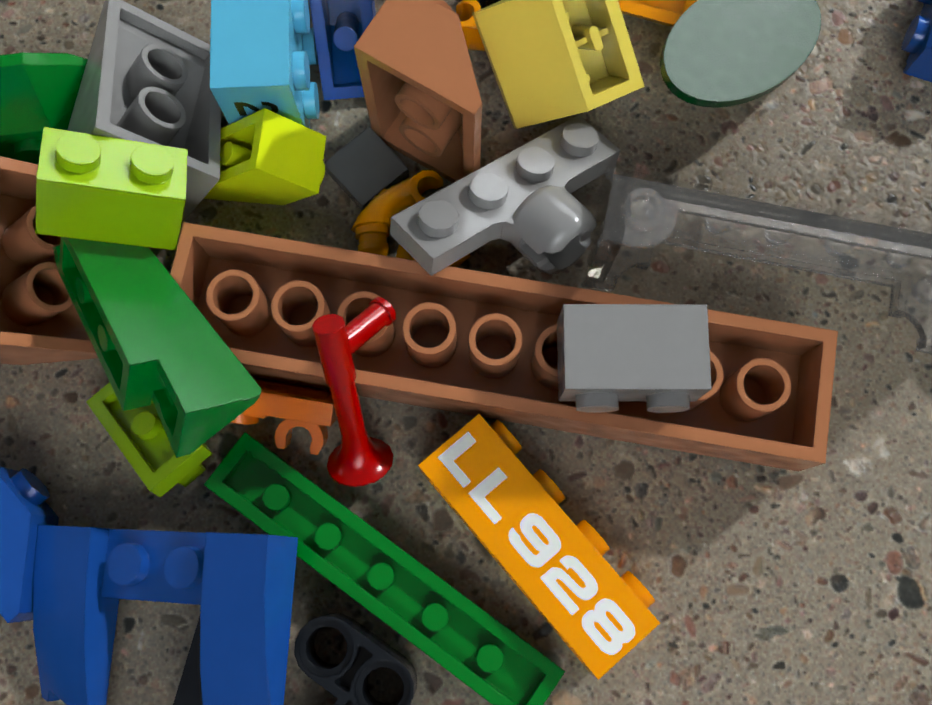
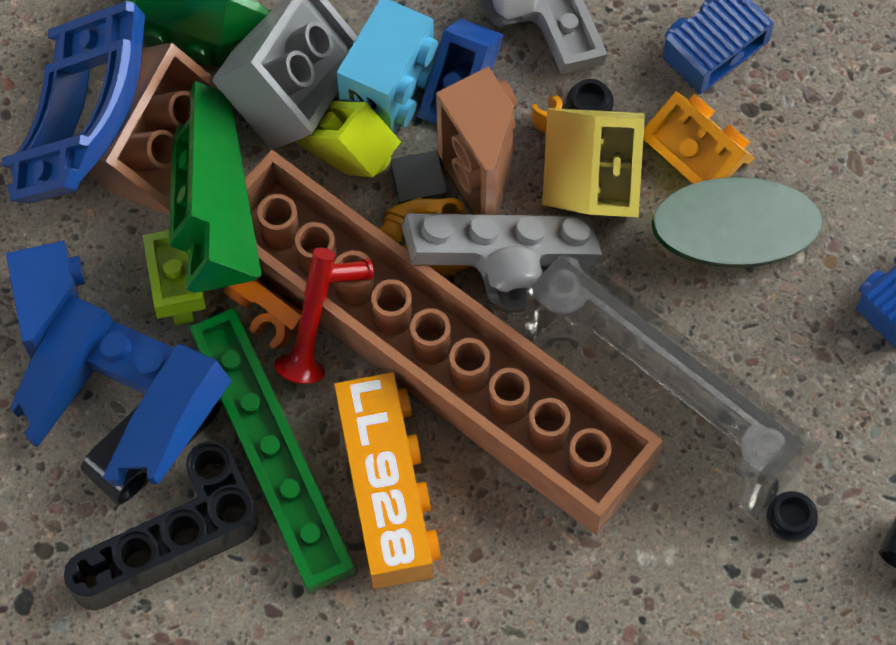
camera: 30 degrees right, 10 degrees down
lime brick [35,127,188,251] -> none
light grey brick [557,304,712,413] -> none

